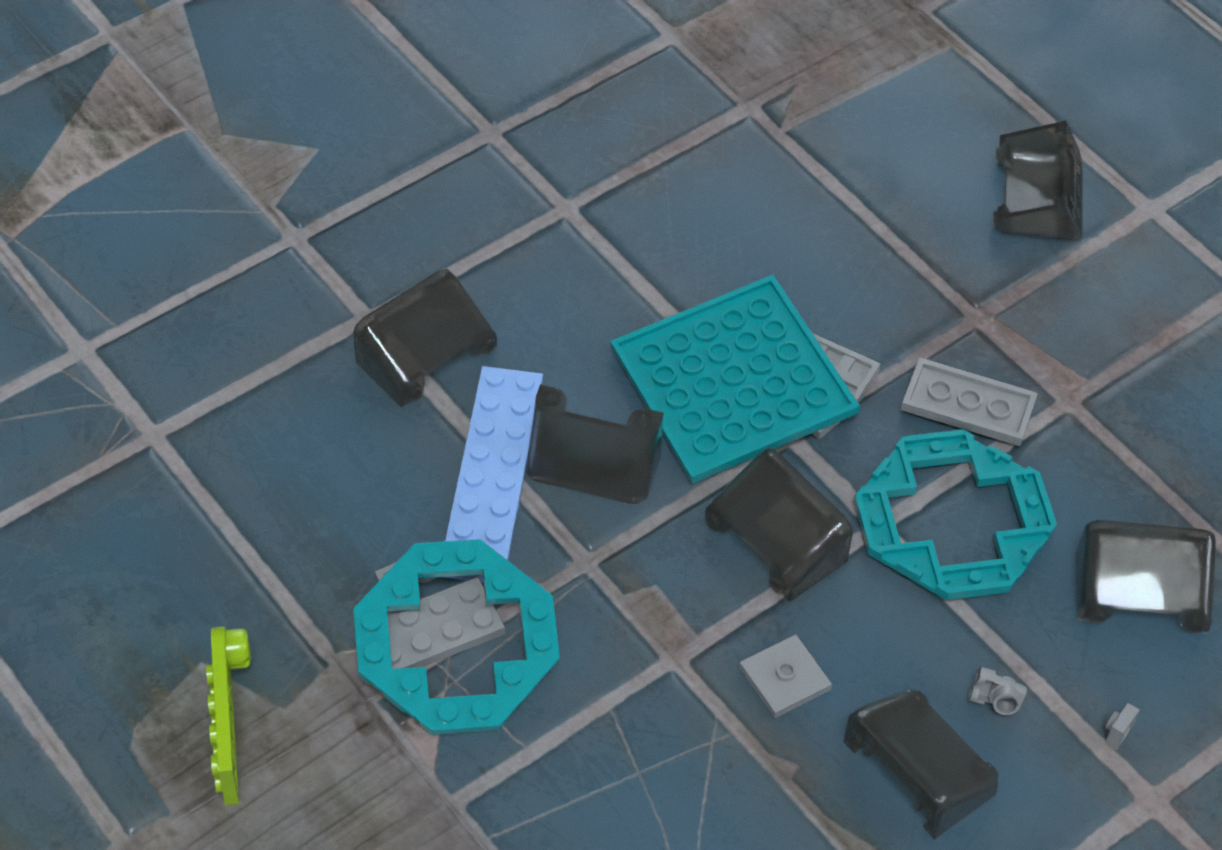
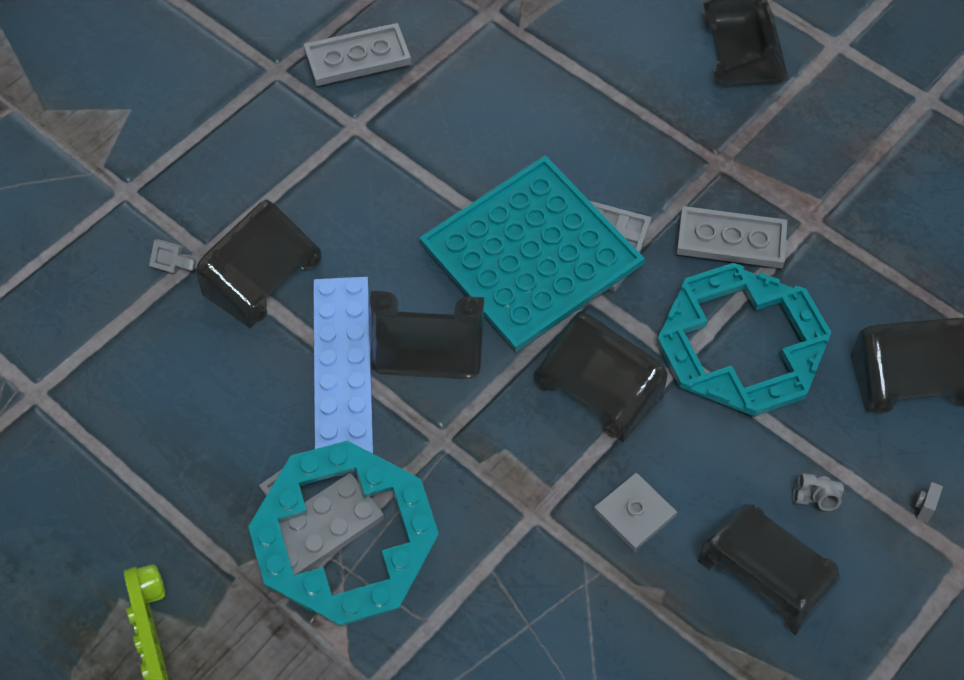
camera: 10 degrees left, 5 degrees up
none -> light grey plate [149,239,201,273]
none -> light grey plate [303,23,411,86]

